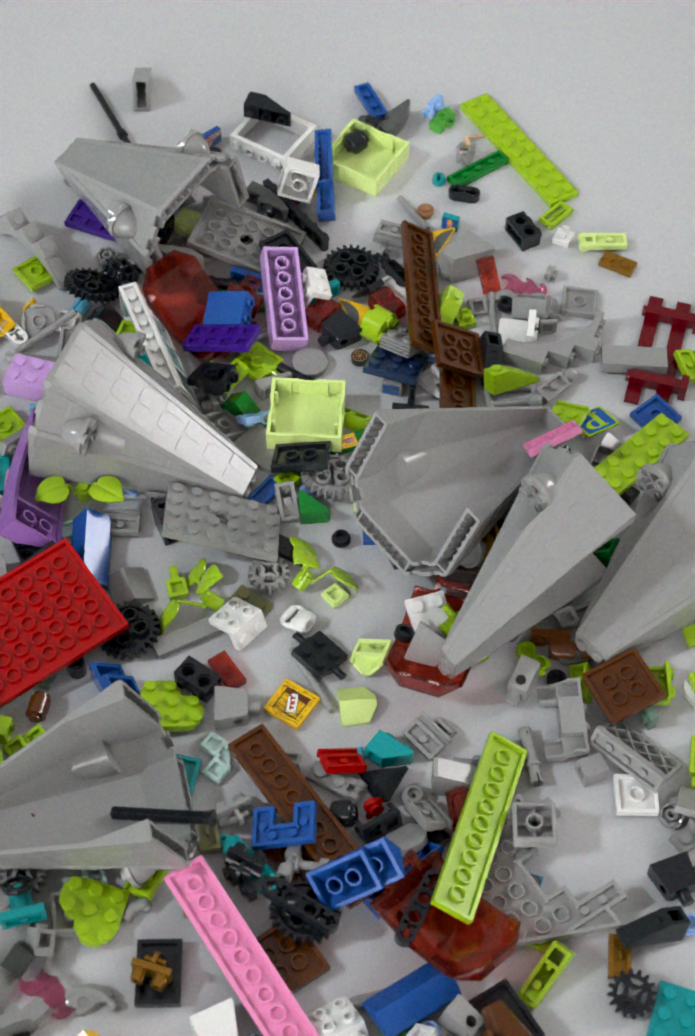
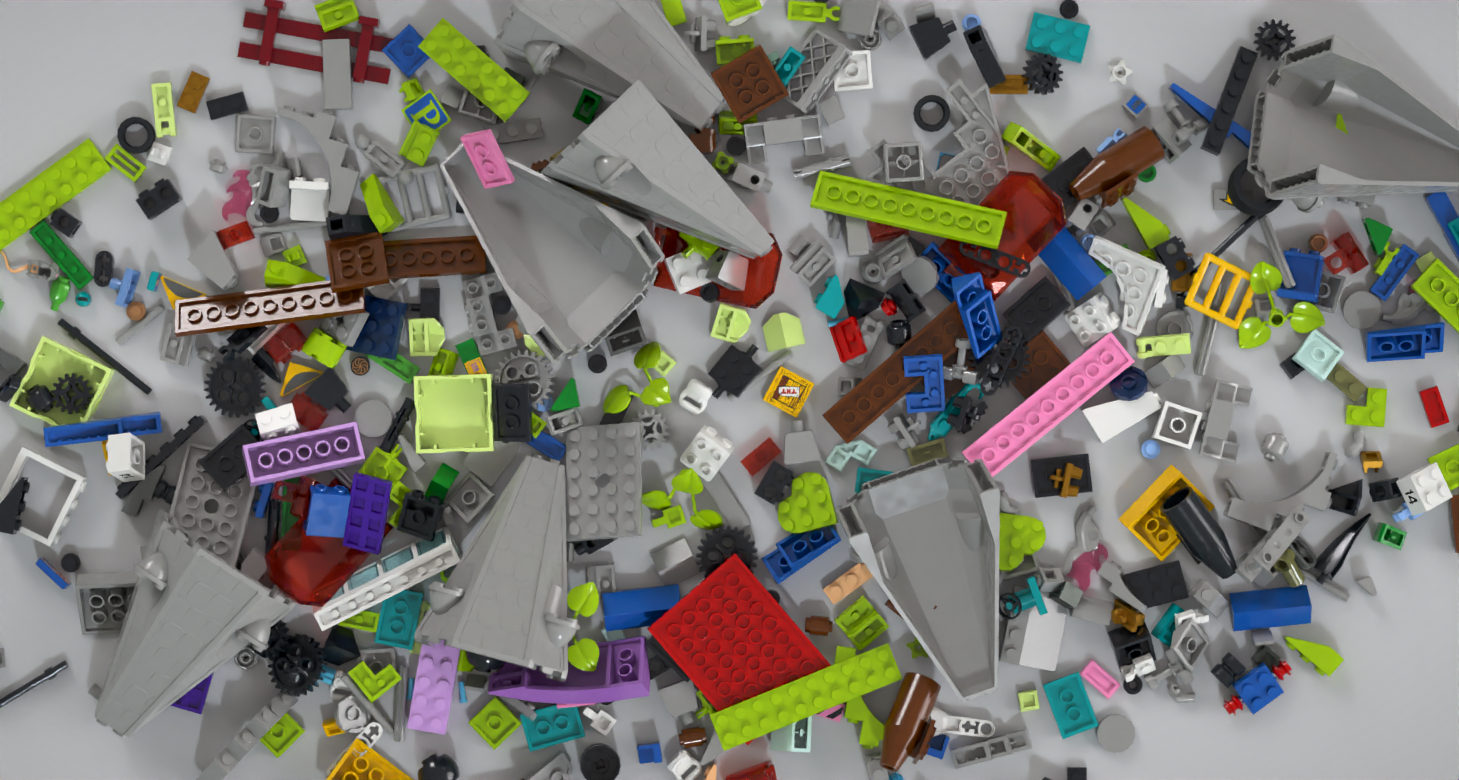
camera: 90 degrees left, 35 degrees up
black axle [110,806,217,827] -> none
olive plate [230,585,274,618] -> none
light blue plate [236,411,269,427] -> none
none -> bright green plant [49,276,71,311]
none -> black brick [50,208,83,238]
none -> black gear [51,373,94,414]
none -> black bar [58,318,153,395]
none -> medium blue tile [109,268,141,308]
none -> black tyre [117,117,155,154]
none -> black plate [206,91,249,121]
none -> lime plate [348,661,402,702]
none -> bright green plate [366,353,421,384]
none -> lime tile [399,78,424,102]
none -> yellowish green slope [408,318,445,356]
none -> dark grey slope [605,309,648,357]
none -> light grey hips [684,16,716,52]
none -> teal slope [775,46,806,87]
none -> black tyre [913,95,950,132]
none -> black plate [1002,276,1071,343]

